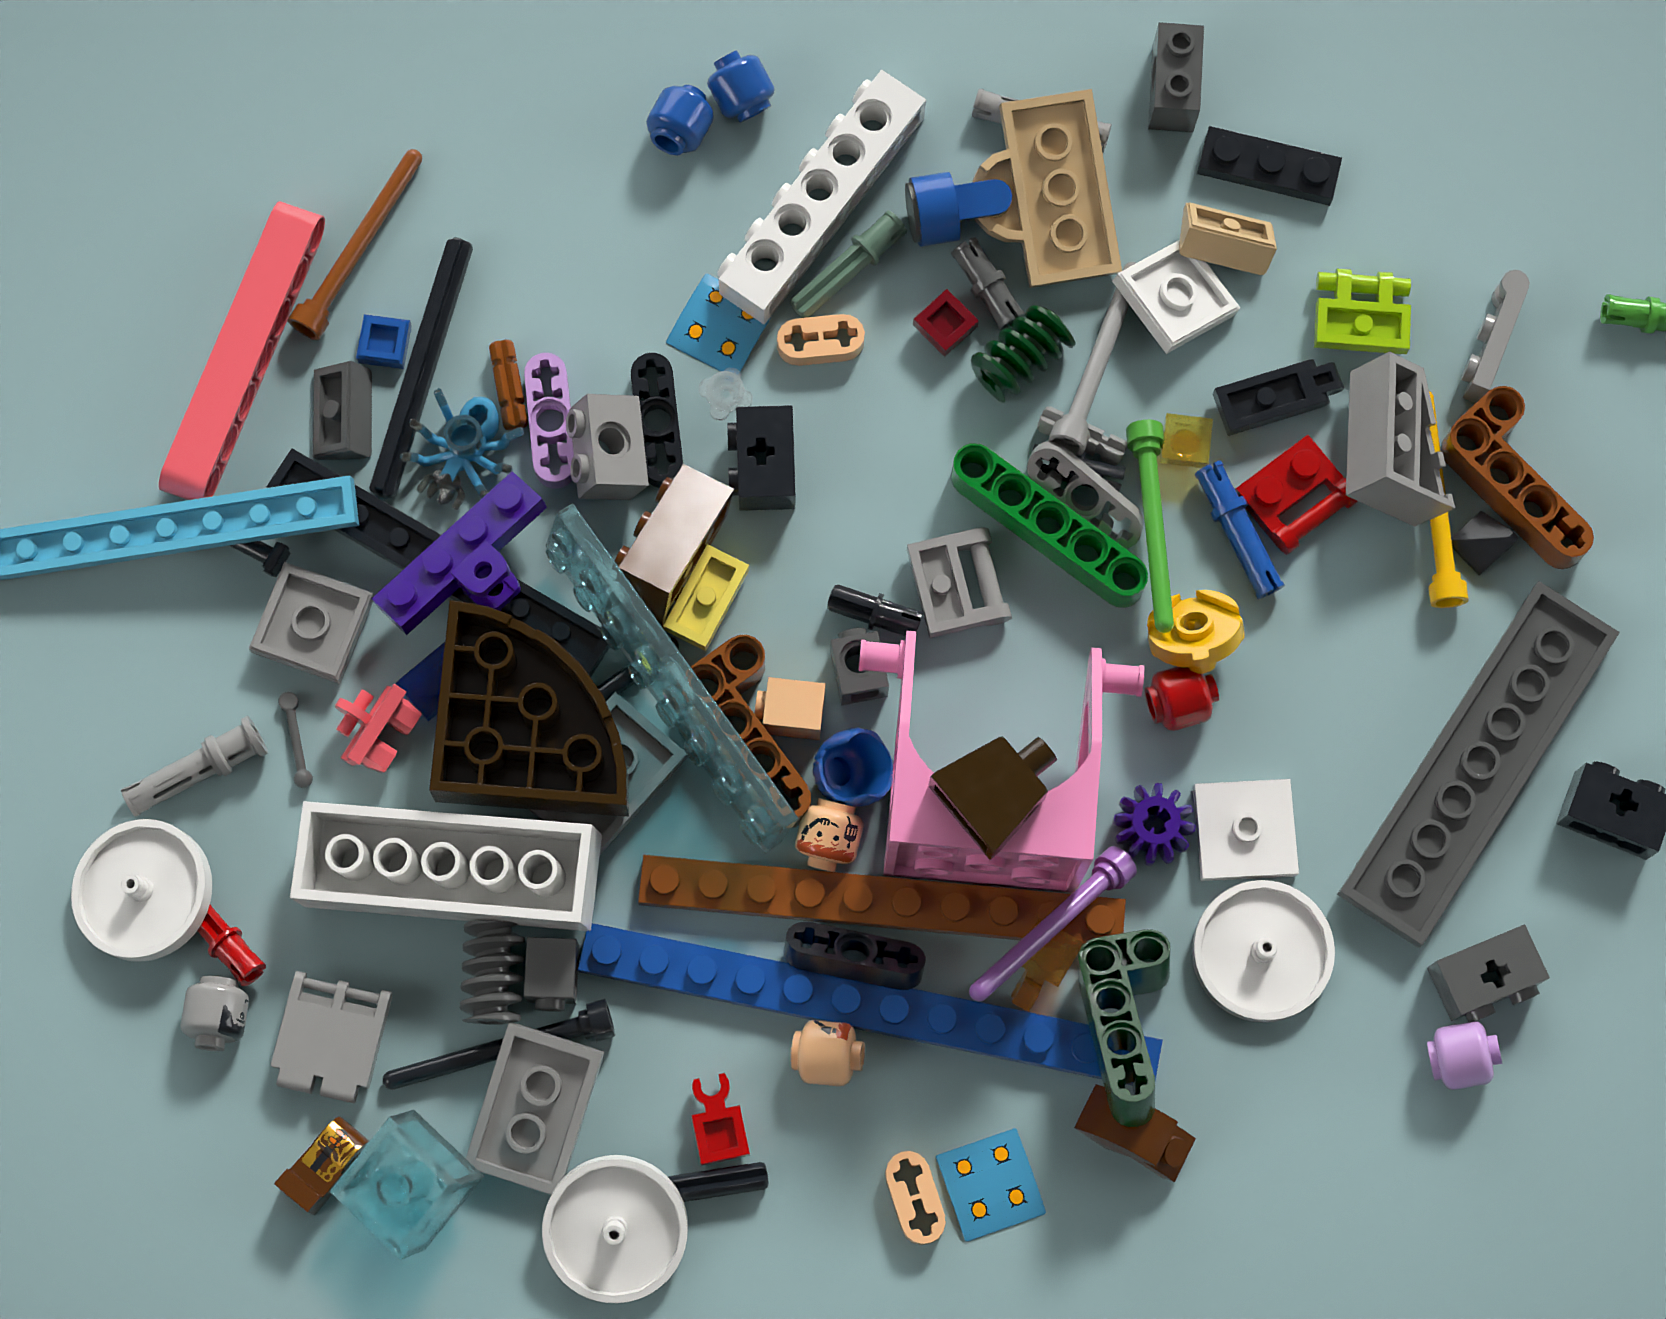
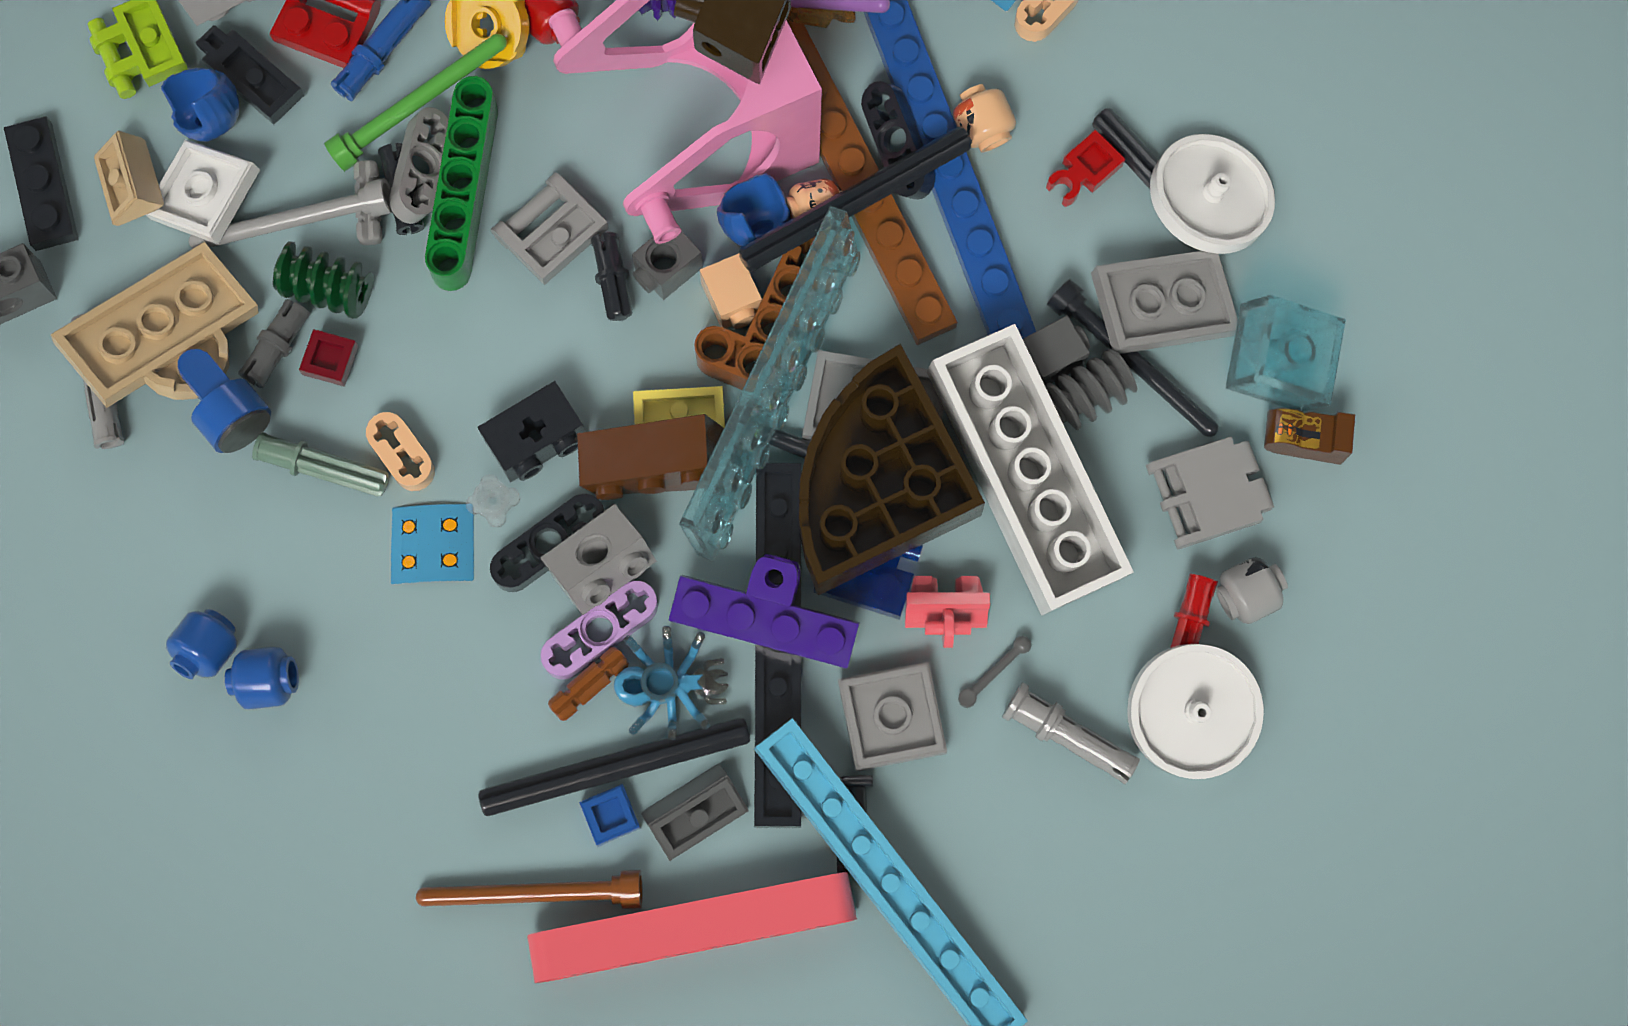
camera: 120 degrees left, 0 degrees up
white brick [717,69,926,324] -> none
clear yellow plate [1160,413,1213,468] -> none
none -> blue hair [161,68,240,142]
none -> black axle [739,127,972,271]

